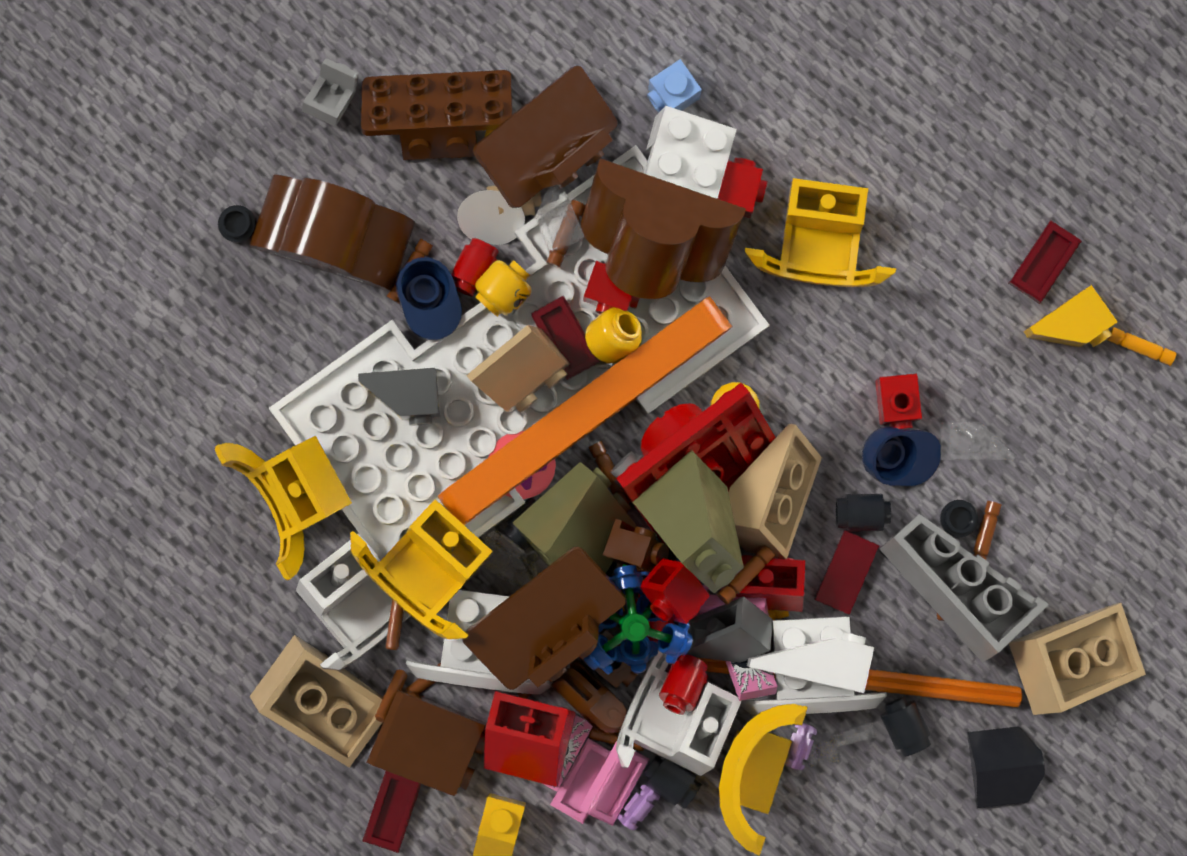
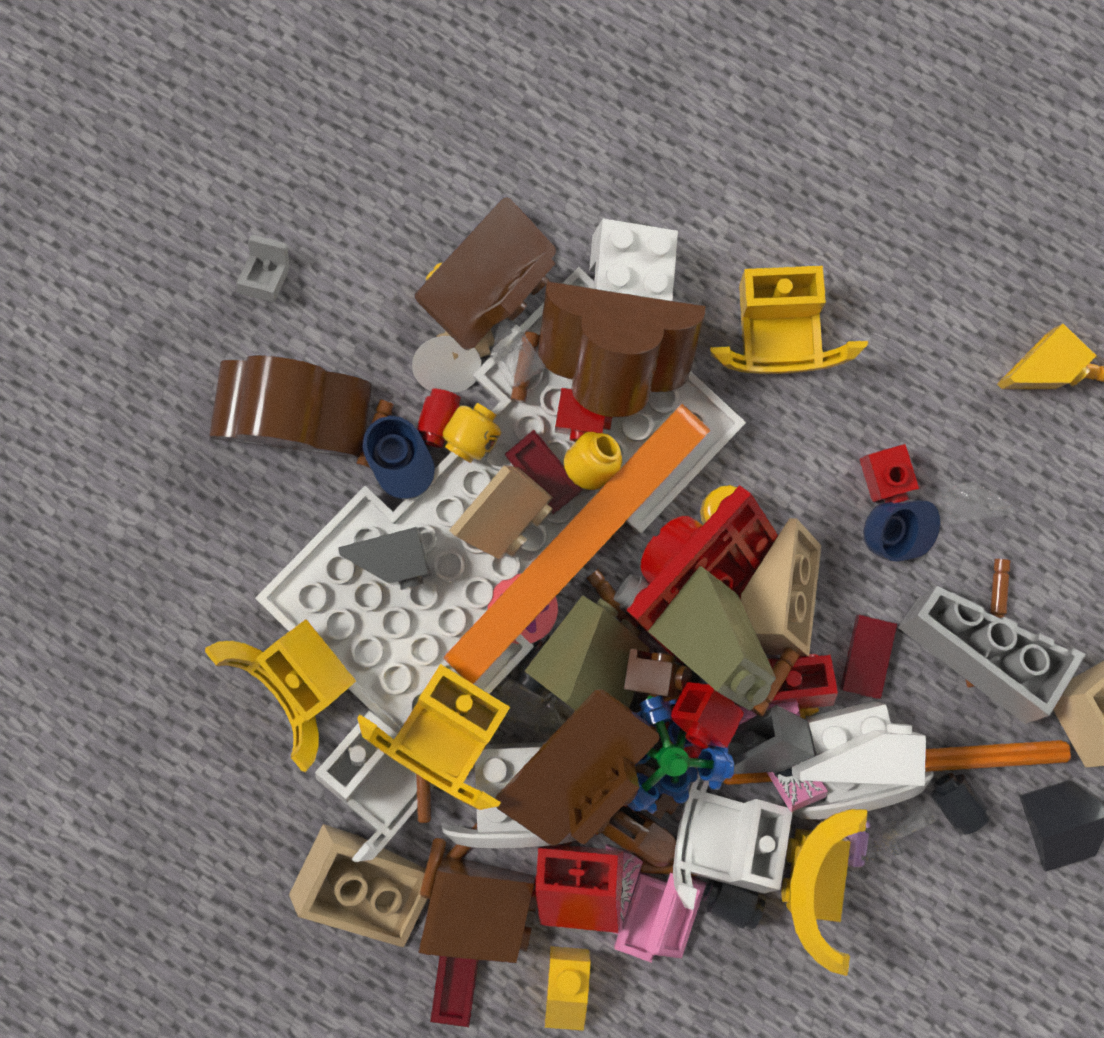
camera: 10 degrees left, 0 degrees up
black plate [218,205,256,243] -> none
reddish brown bracket [361,70,512,160] -> none
lavender piece [618,784,660,831] -> none
light blue brick [647,59,702,112] -> none
red brick [659,654,708,715] -> none
red brick [717,158,768,218] -> none
black brick [836,494,891,532] -> none
black plate [940,500,978,538] -> none
dark red tile [1008,220,1082,304] -> none

